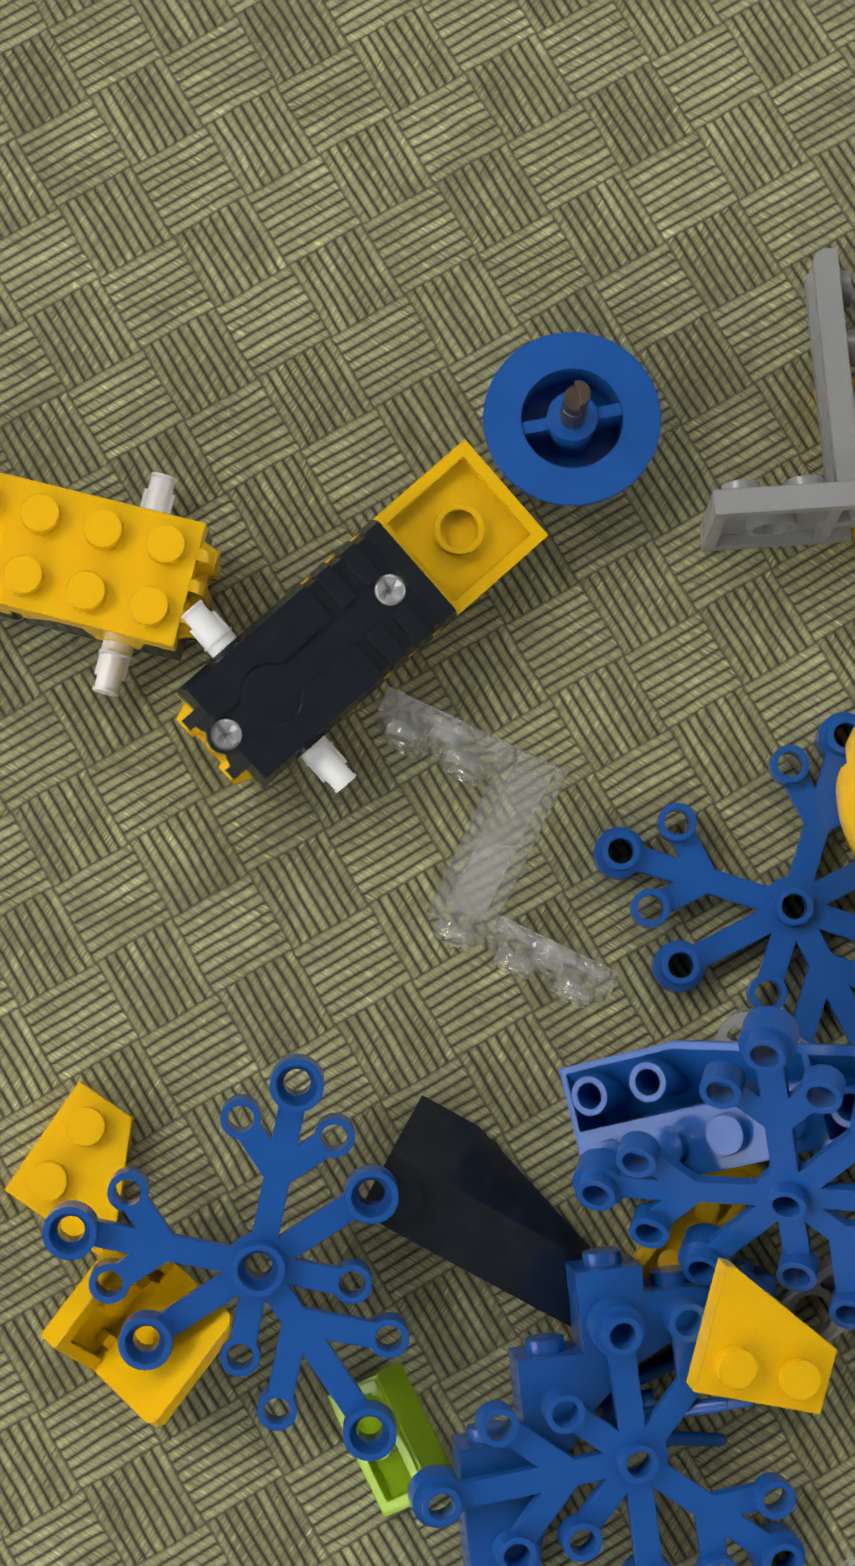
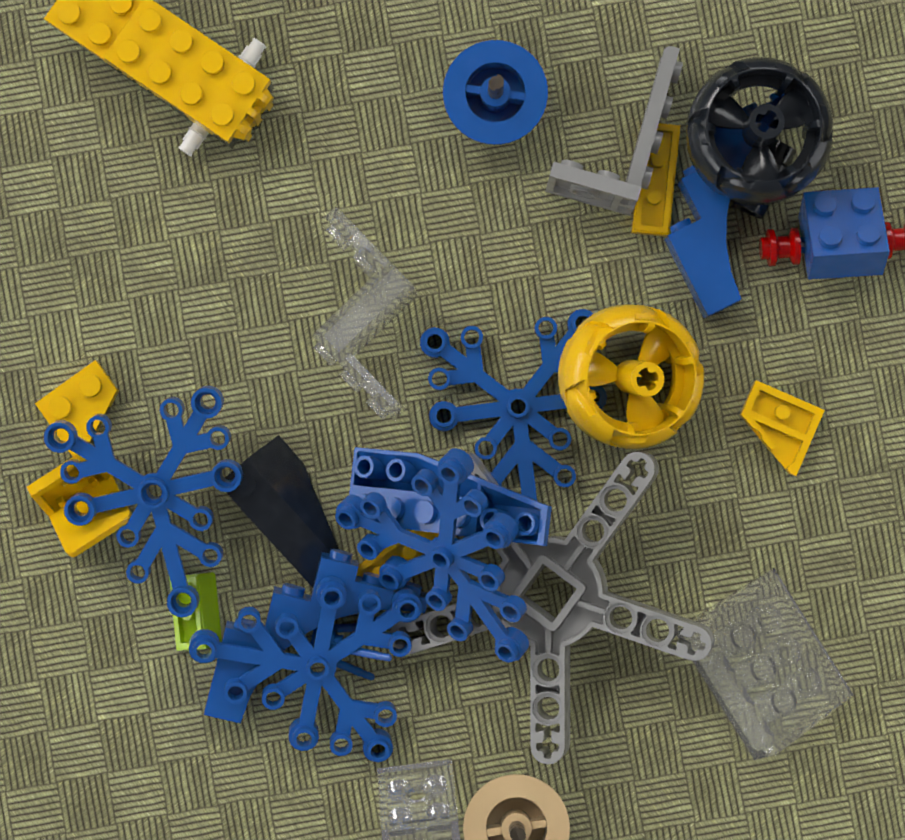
camera: 25 degrees right, 5 degrees up
black piece [175,439,548,793] -> none
yellow wing [686,1258,837,1414] -> none

